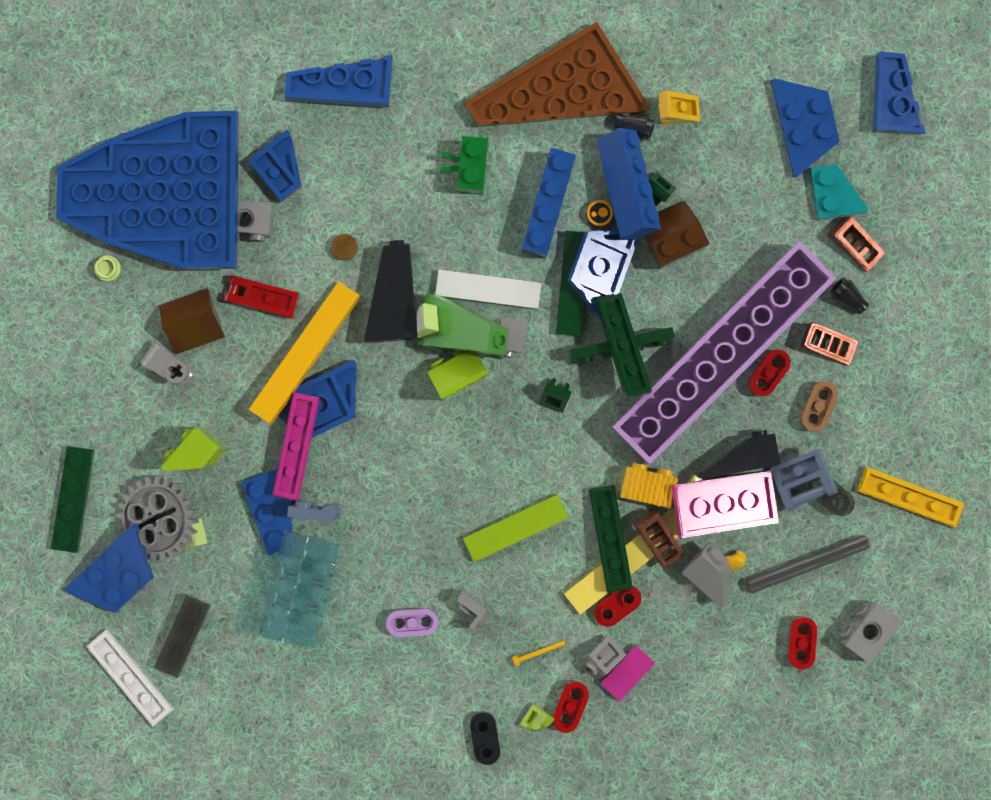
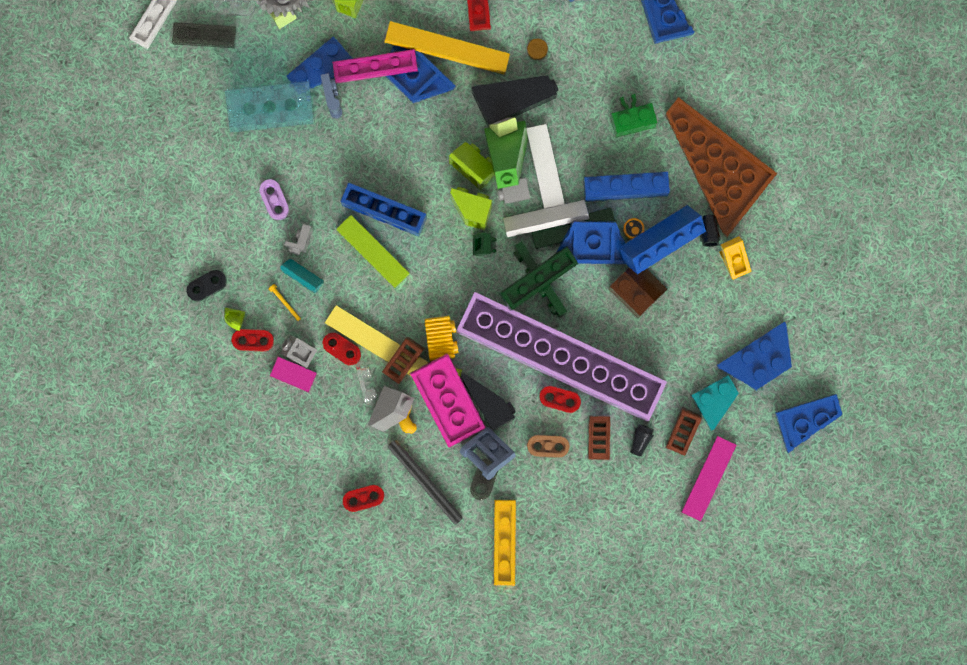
camera: 75 degrees right, 5 degrees down
dark green tile [589,485,633,593] -> none
dark green tile [649,172,676,207] -> none
light grey brick [840,601,902,665] -> none
none -> teal slope [280,259,324,293]
none -> blue brick [340,182,427,237]
none -> lime slope [450,187,492,231]
none -> white tile [503,200,589,237]
none -> dark pink tile [681,436,737,522]

